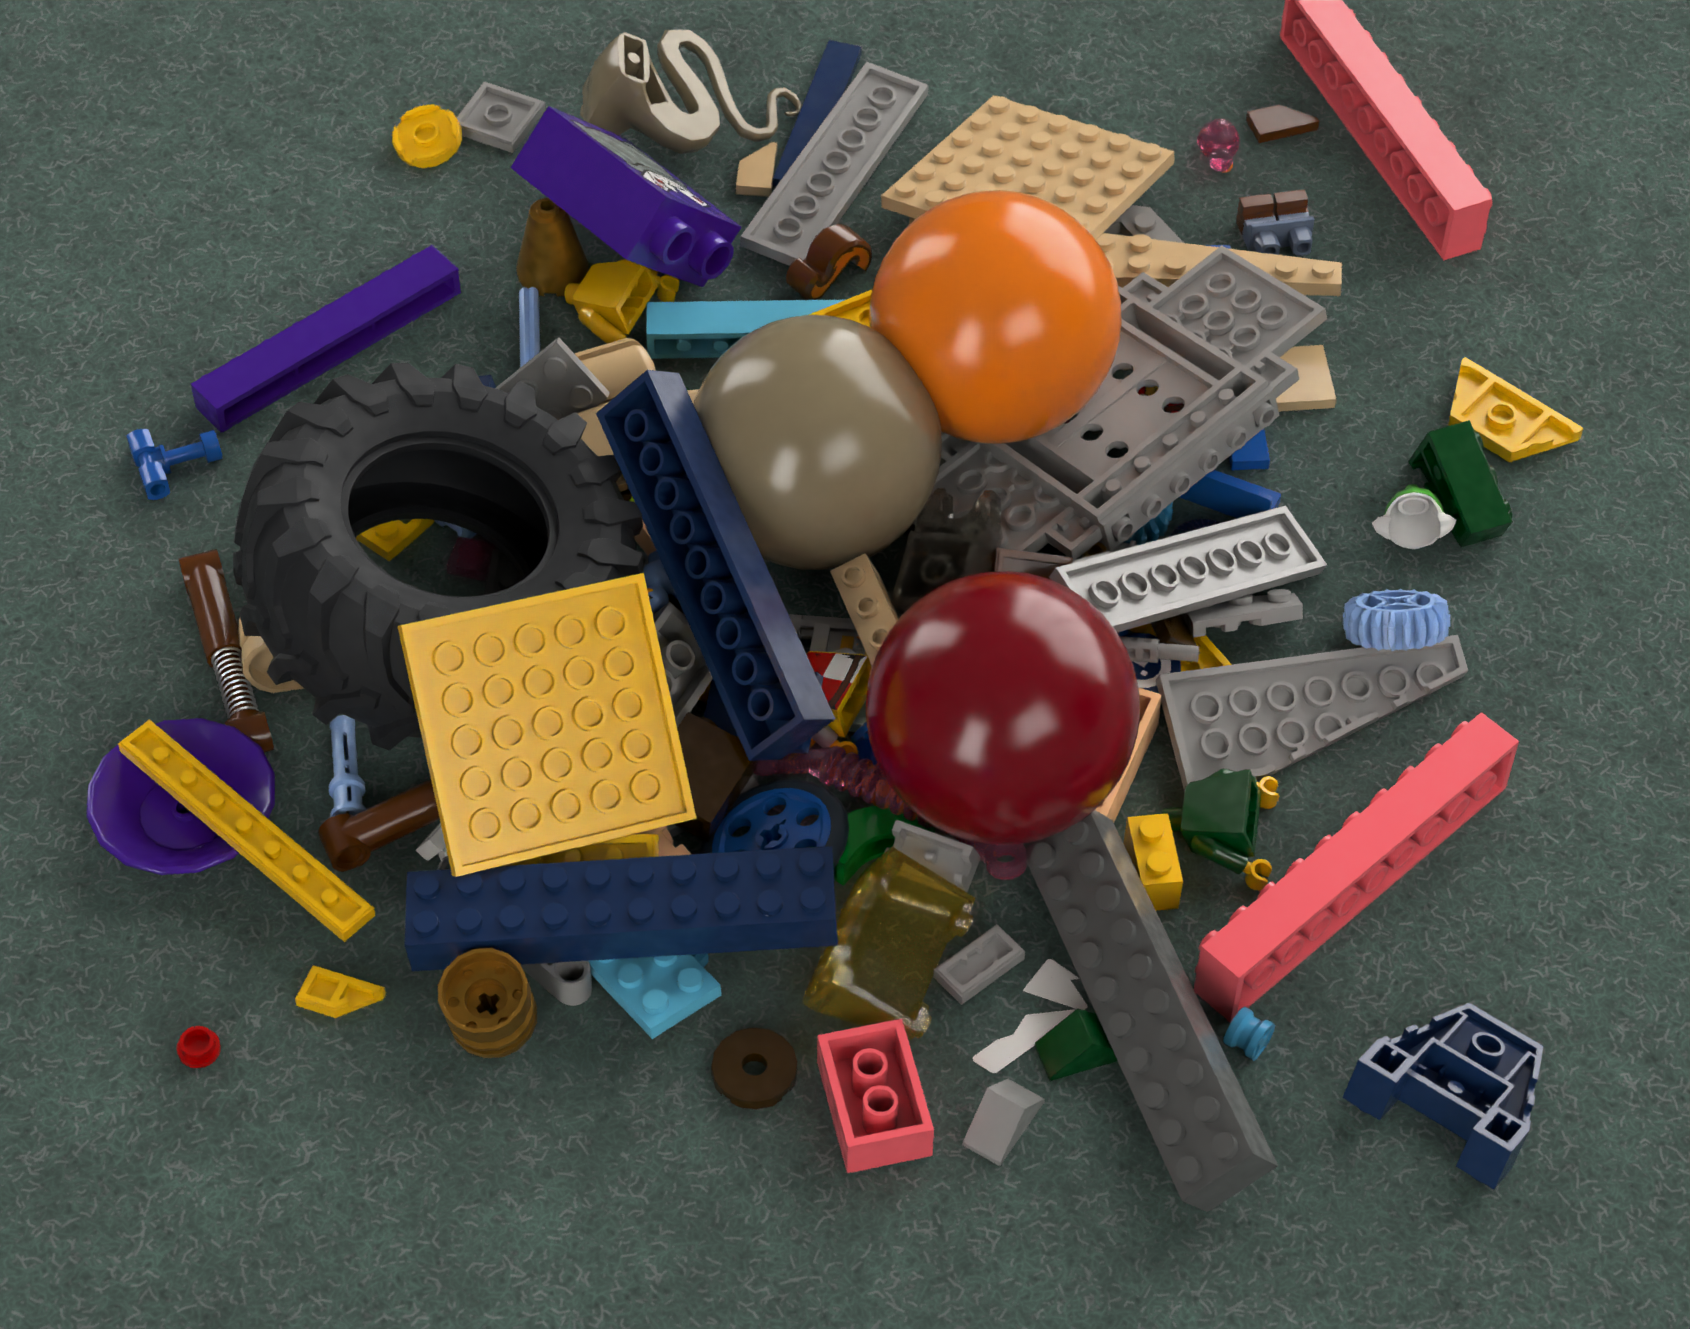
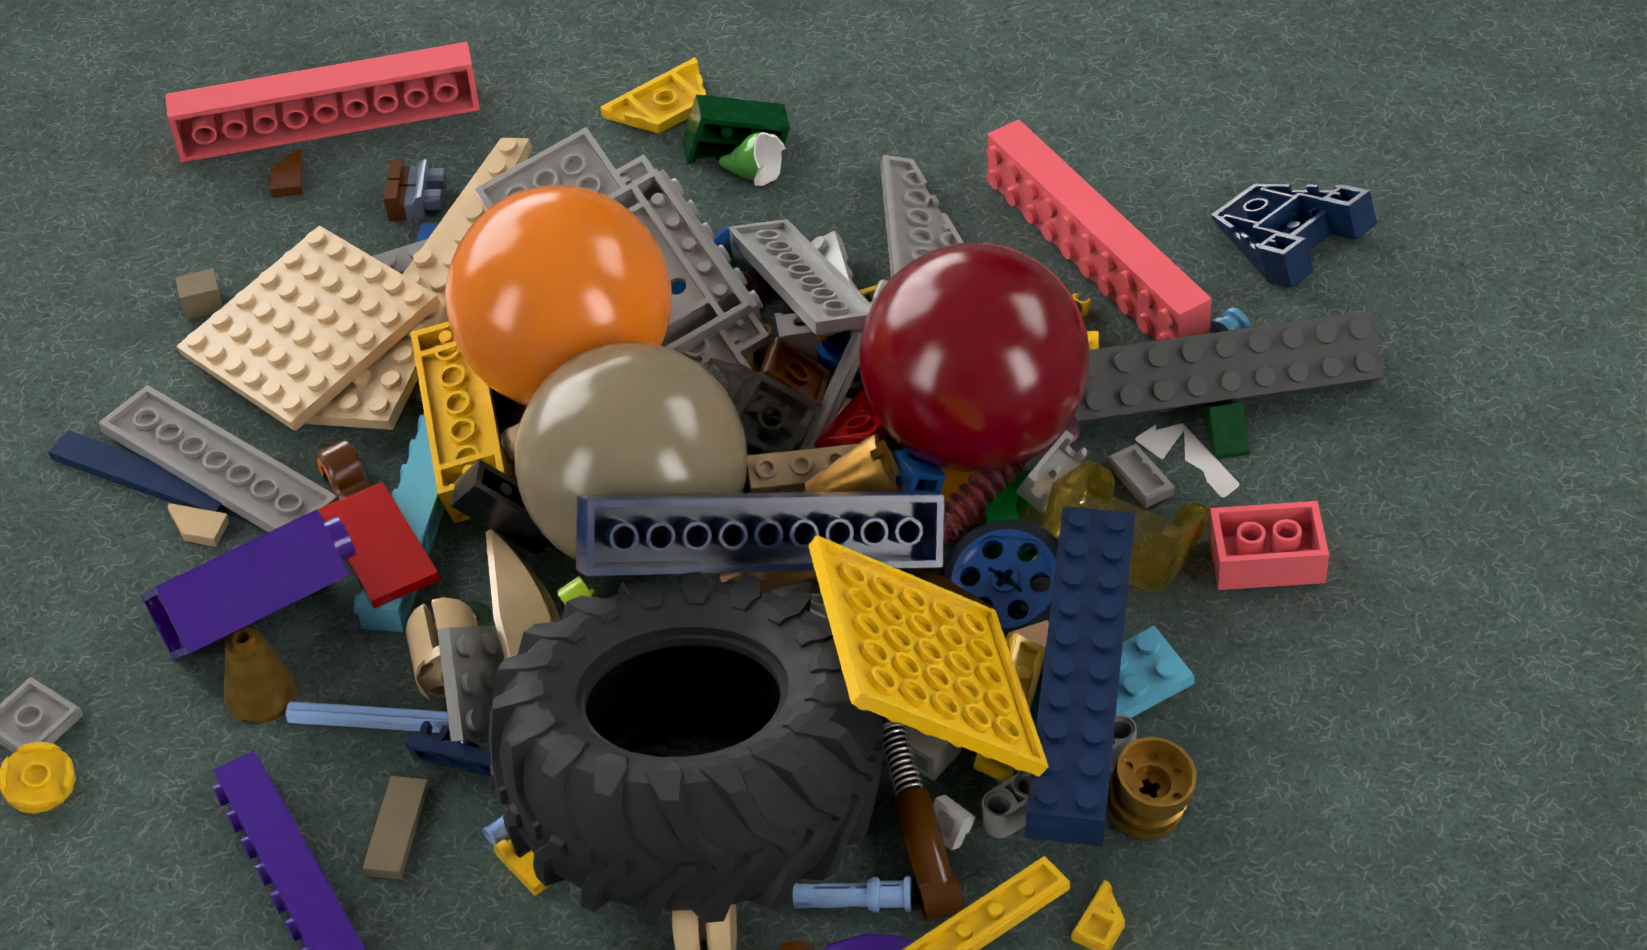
camera: 75 degrees left, 5 degrees down
yellow torso [564,259,679,344] -> none
dark tan hips [580,30,802,154] -> none
dark brown tile [711,1027,798,1110] -> none
light grey slope [963,1079,1045,1166] -> none
clear pink animal [1197,119,1240,173] -> none
light blue gear [1343,589,1450,651] -> none
none -> dark tan panel [175,268,223,320]
none -> red tile [319,482,440,609]
none -> pearl gold cone [802,434,905,492]

